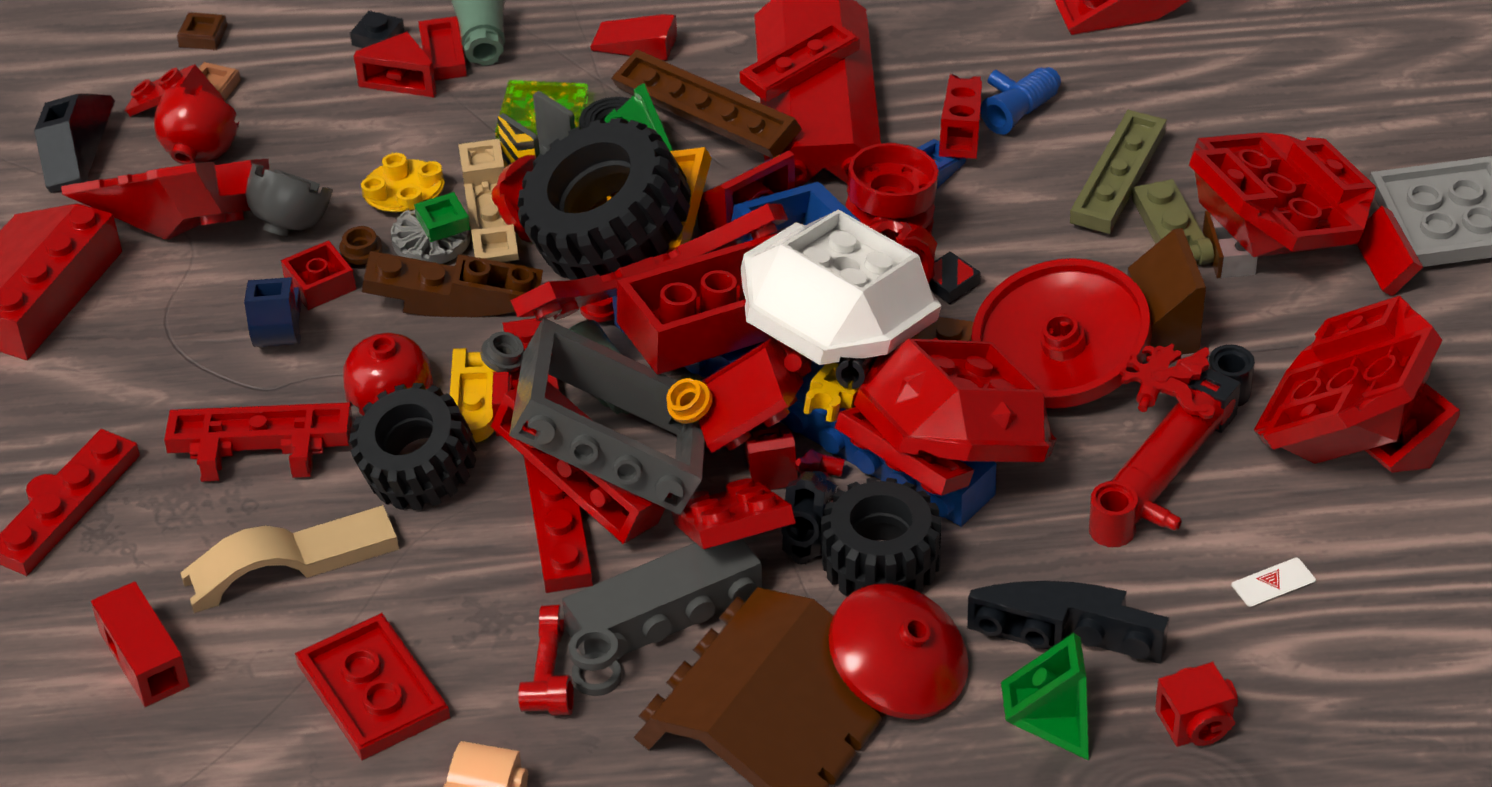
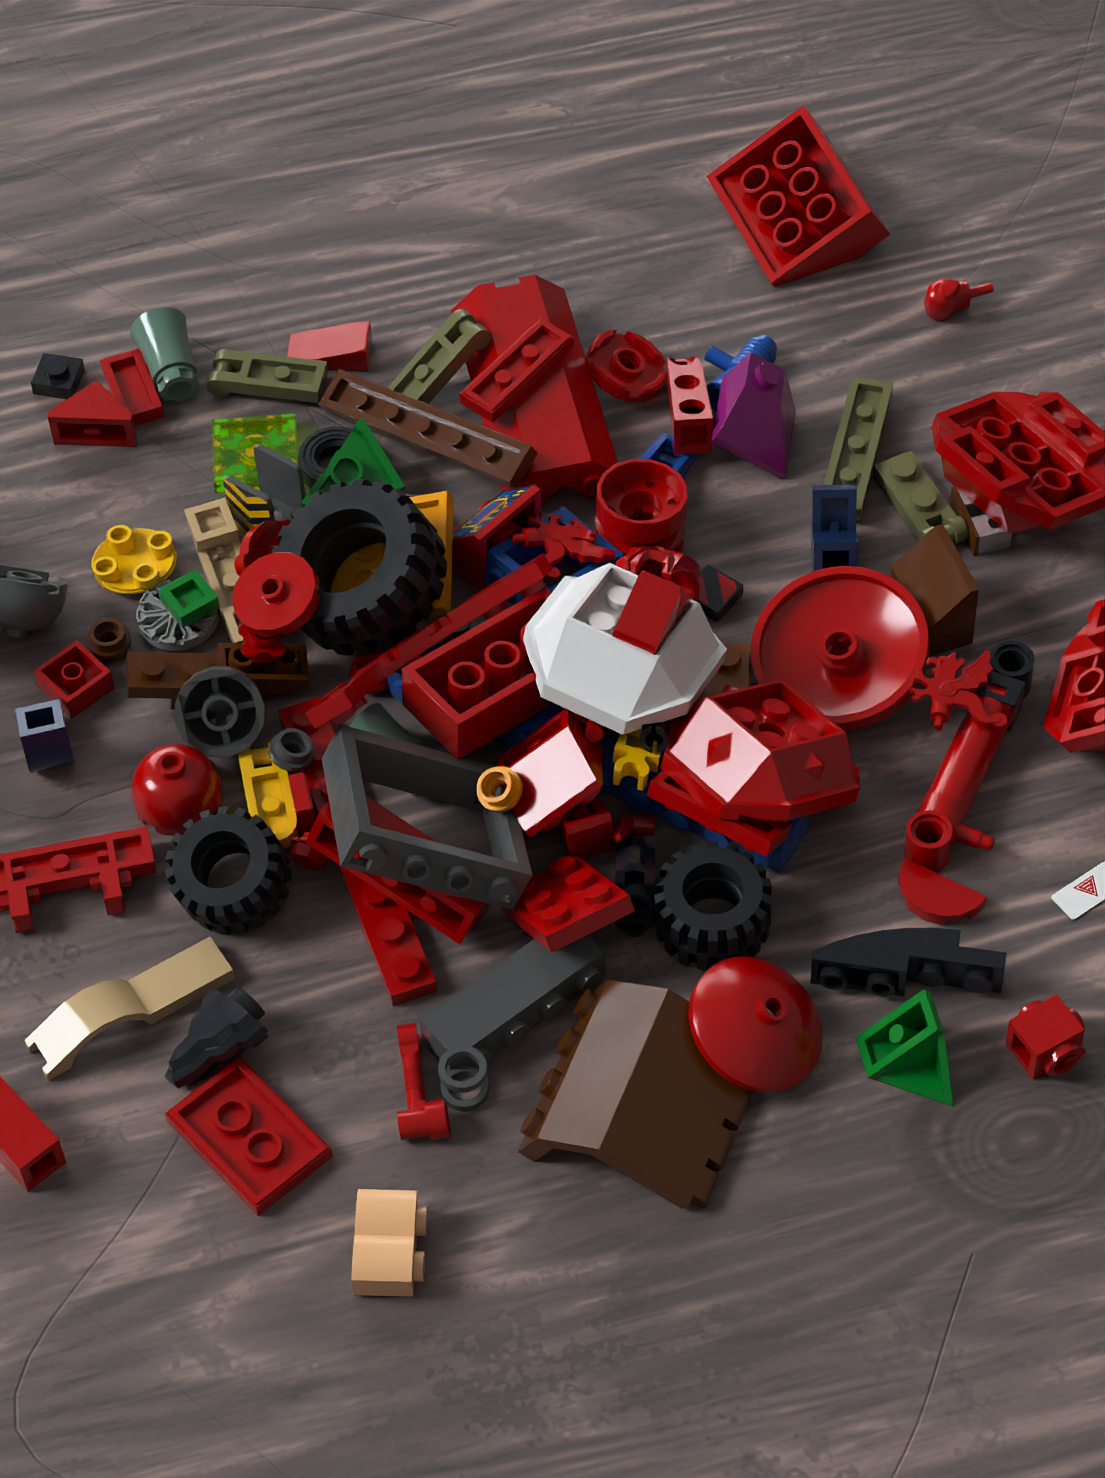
camera: 10 degrees left, 10 degrees up
none -> black rock [165,987,268,1089]
none -> dark grey cylinder [175,666,265,757]
none -> olive plate [206,349,328,403]
none -> red plate [232,552,320,637]
none -> red plate [238,623,285,663]
none -> red plate [290,832,331,871]
none -> olive plate [387,308,491,404]
none -> red piece [511,513,616,581]
none -> red plate [586,330,667,403]
none -> red slope [613,571,693,654]
none -> magenta slope [711,352,796,479]
none -> dark blue brick [811,485,858,572]
none -> red tile [898,858,987,925]
none -> red piece [924,279,994,322]

